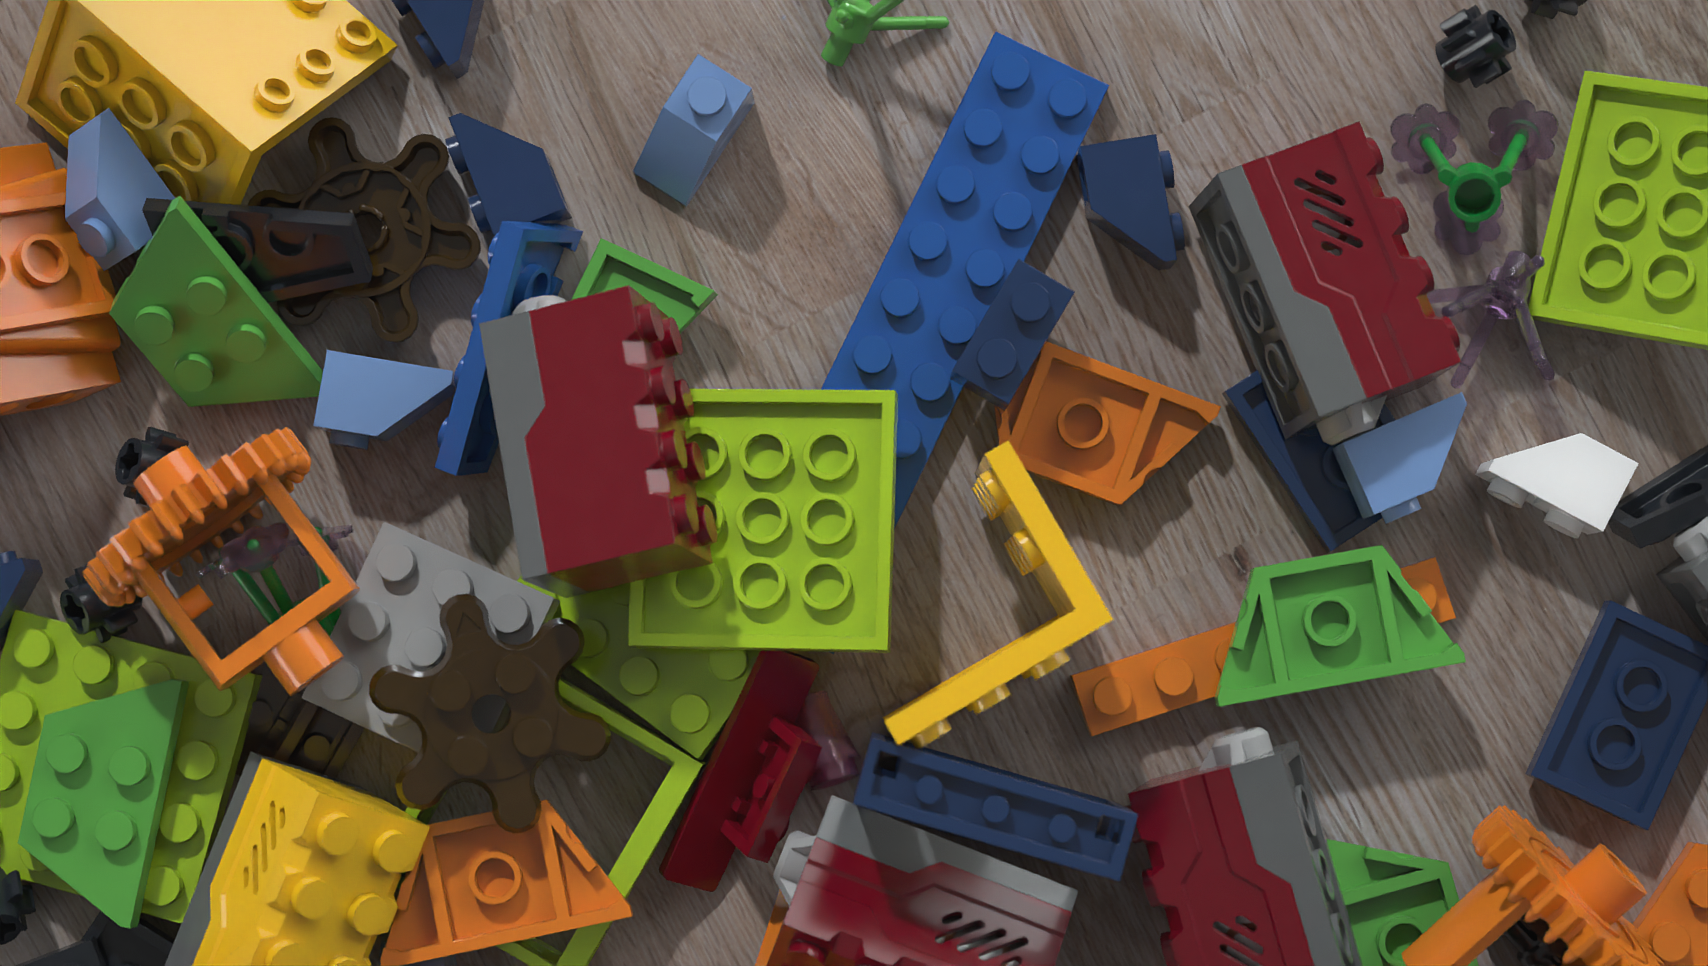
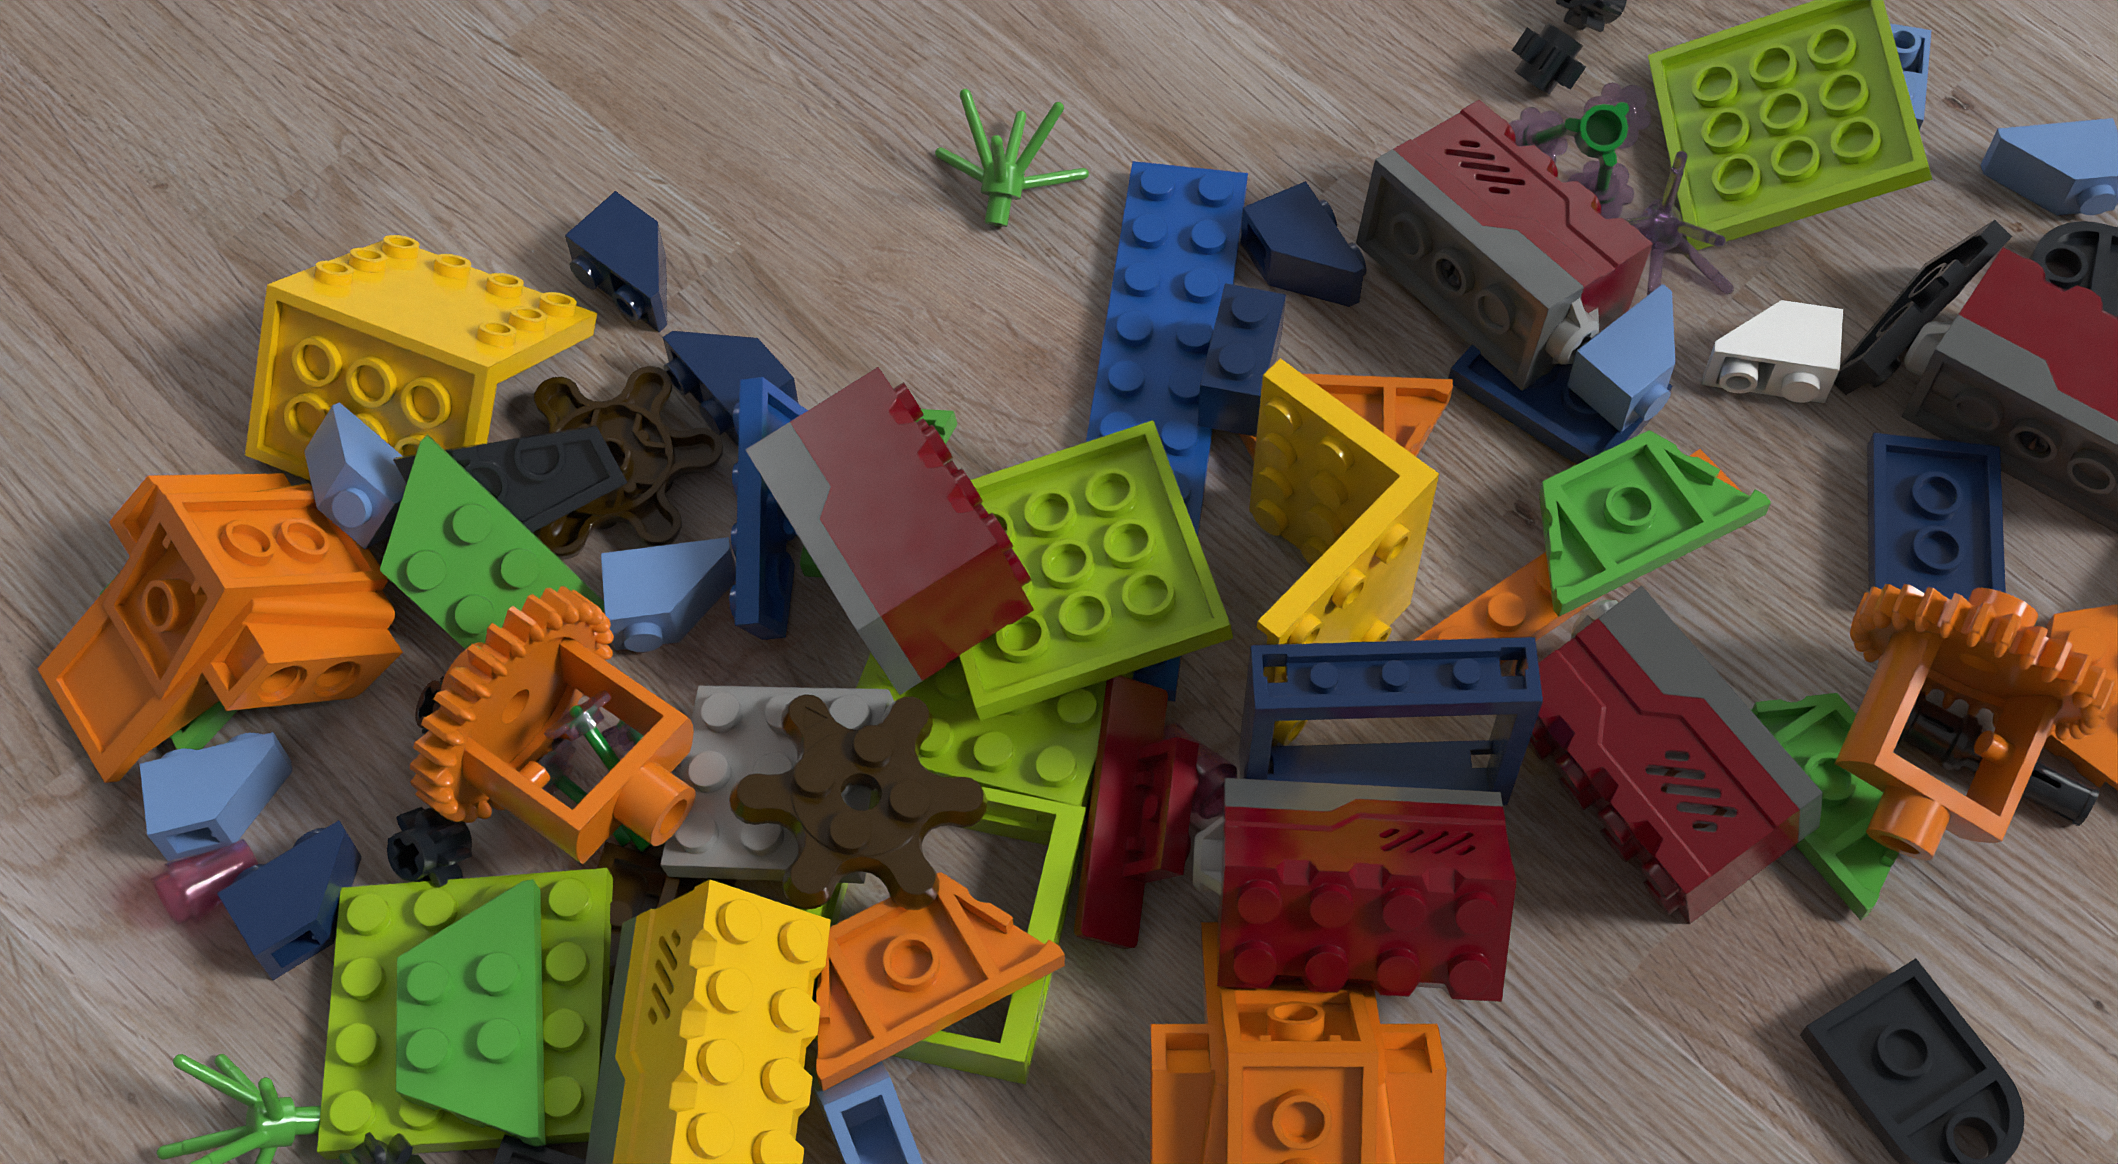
camera: 20 degrees left, 25 degrees down
medium blue slope [633,54,755,207] -> none

